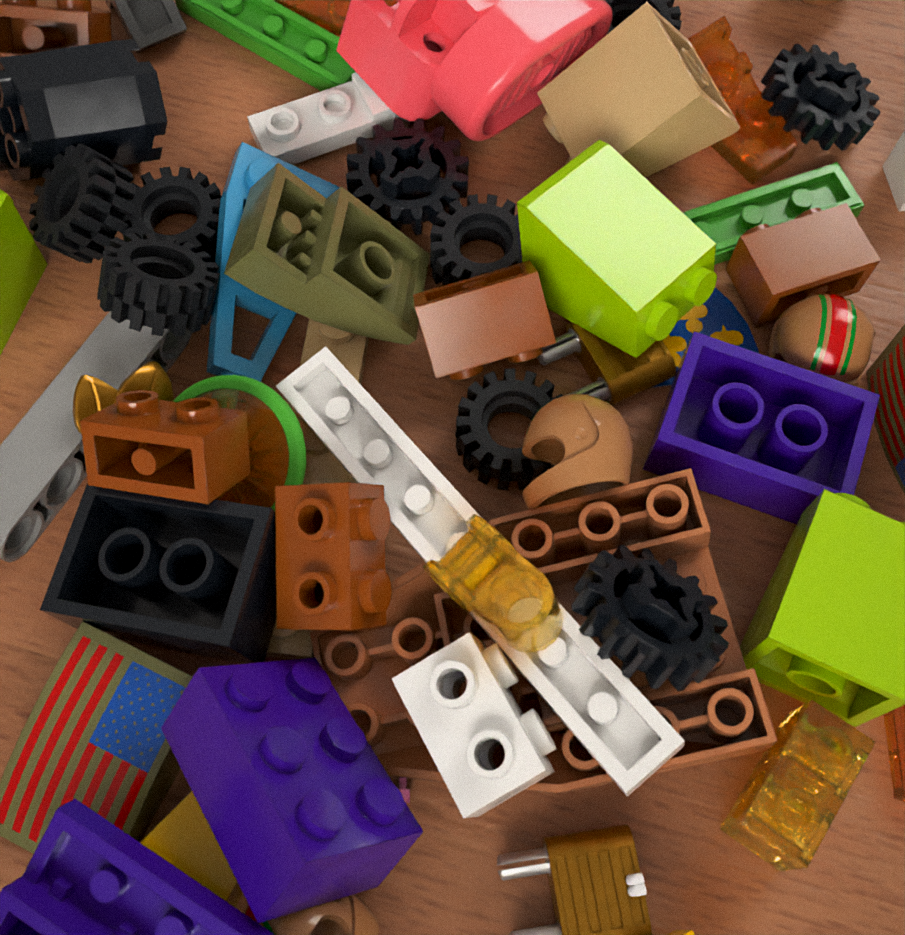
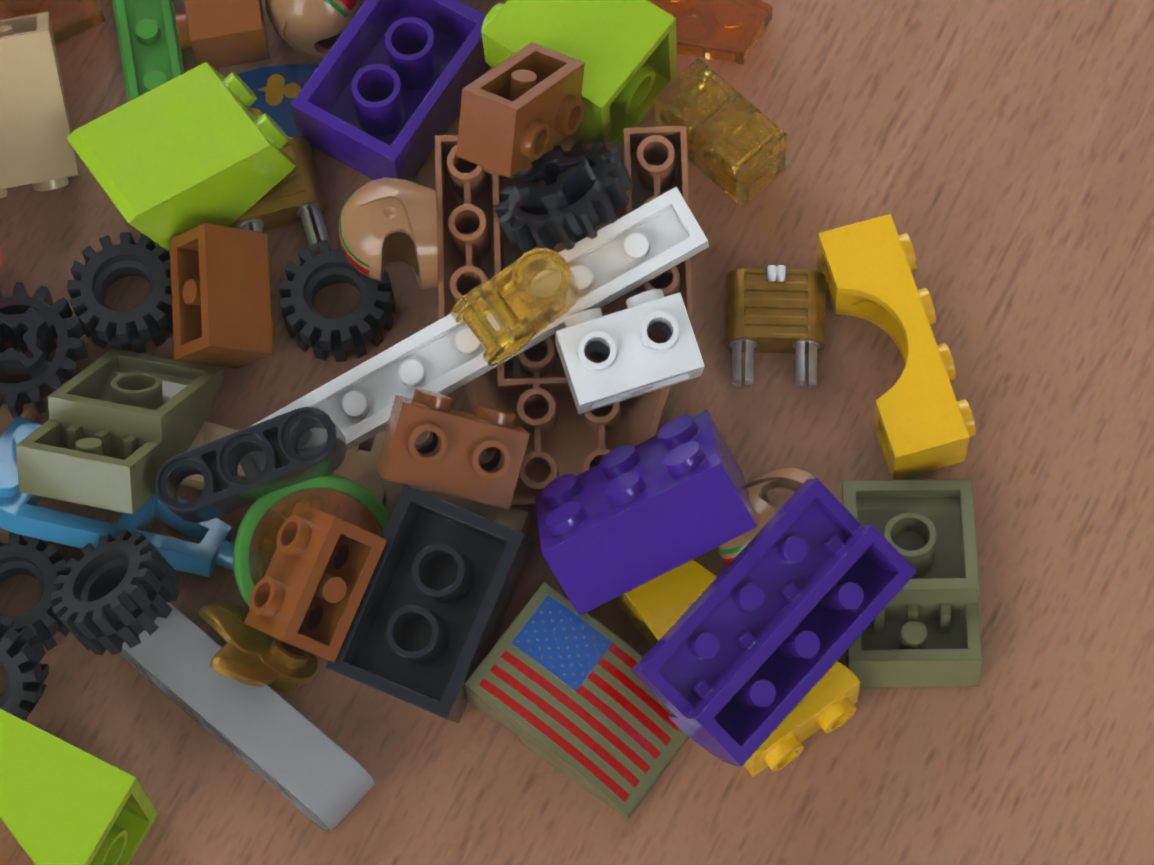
camera: 70 degrees left, 0 degrees up
none -> black beam [155,407,347,523]
none -> dark orange brick [456,42,585,178]

